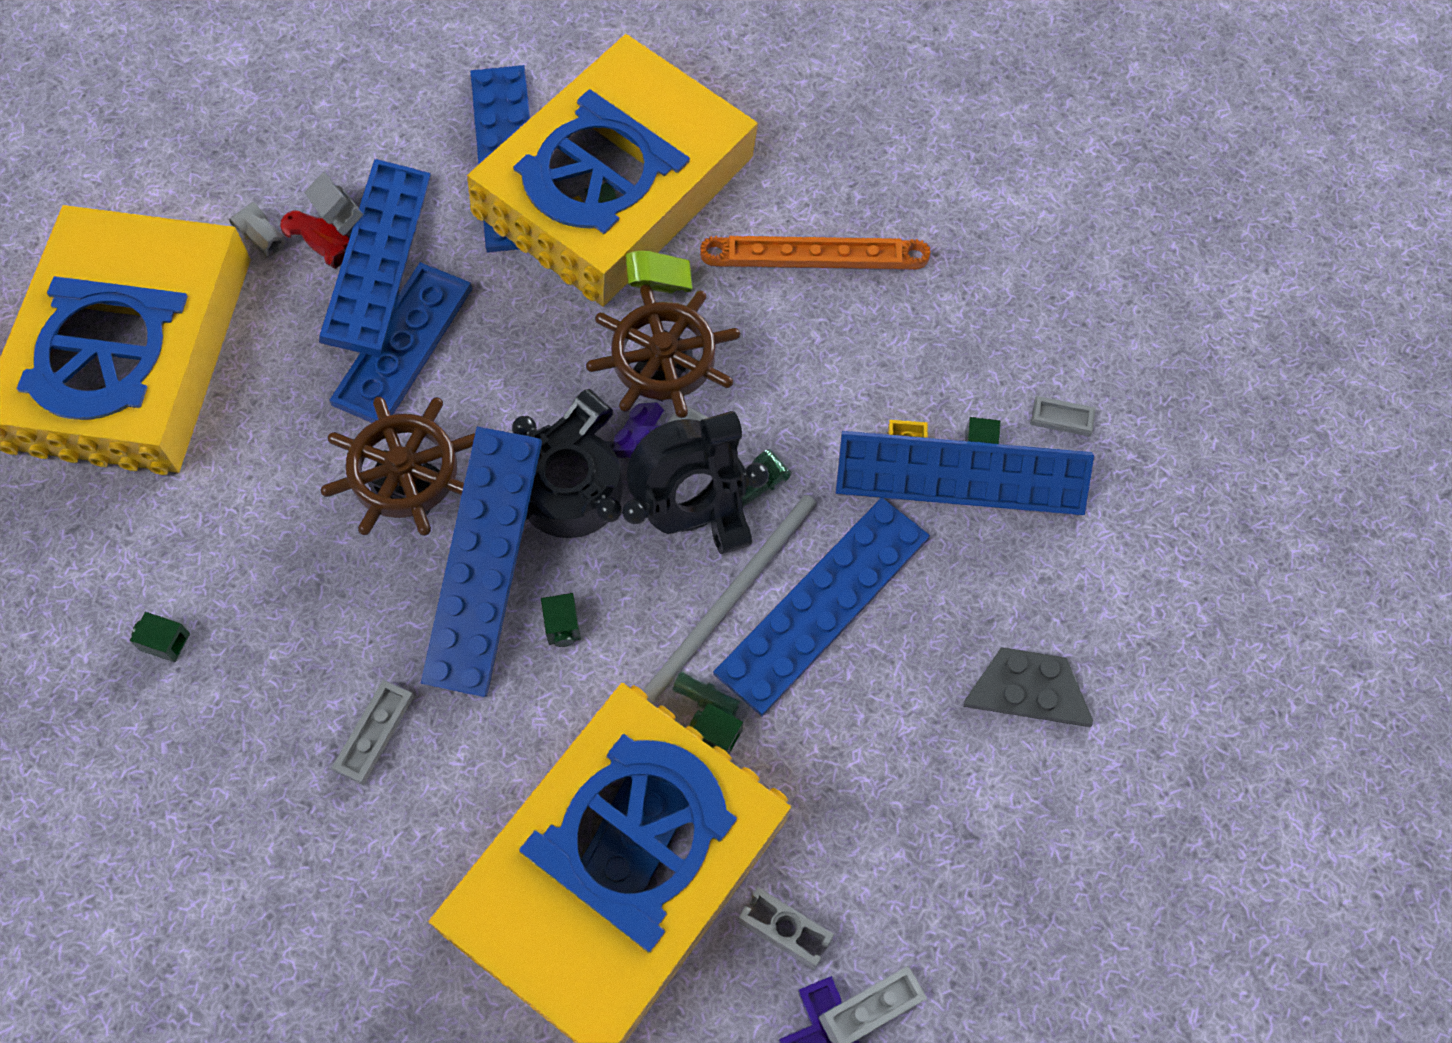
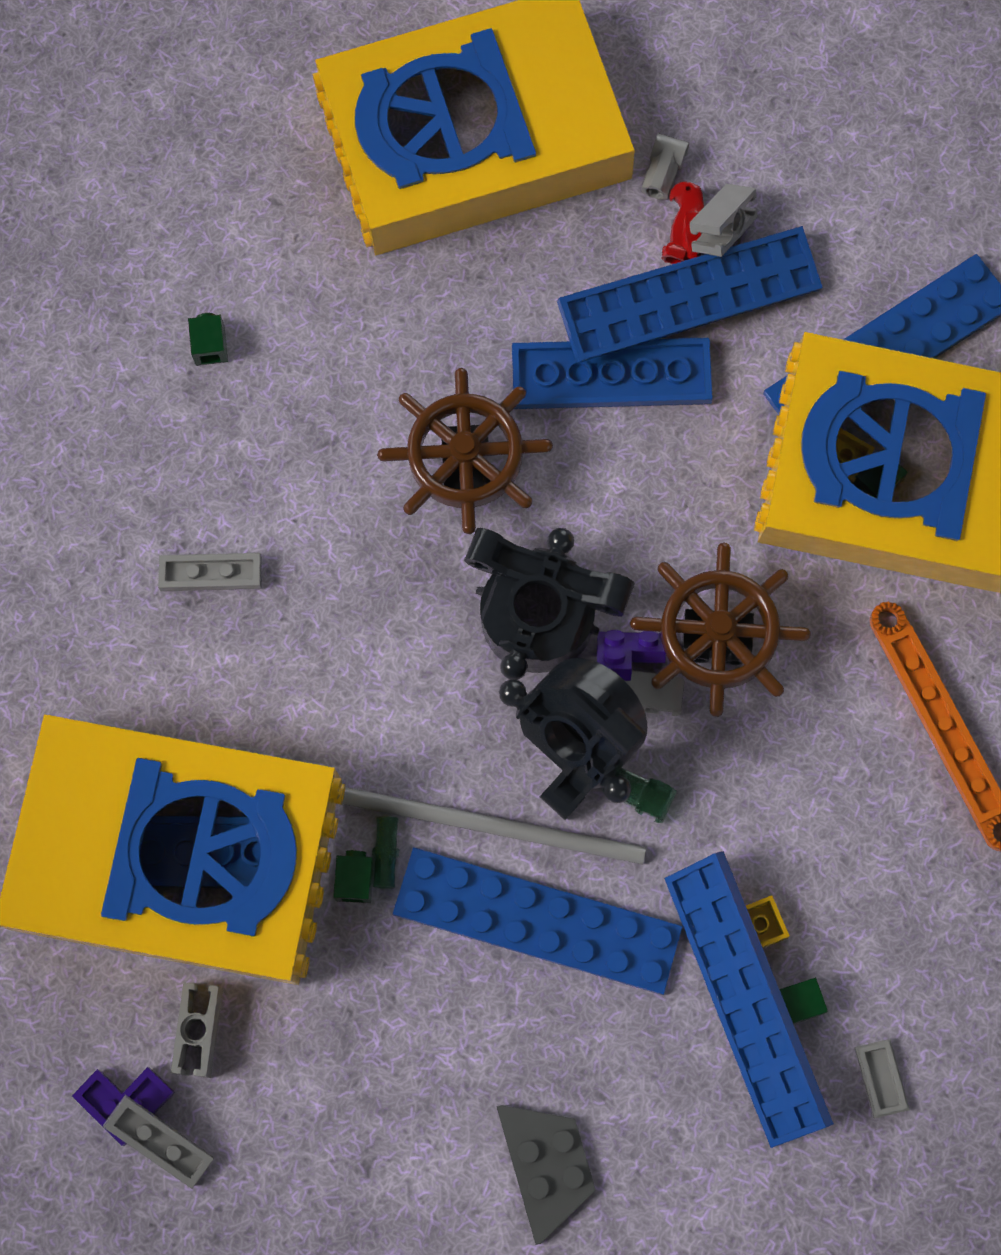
camera: 70 degrees right, 10 degrees up
blue plate [420,426,542,697] -> none
dark green brick [541,593,581,647] -> none
lime beam [626,251,692,294] -> none

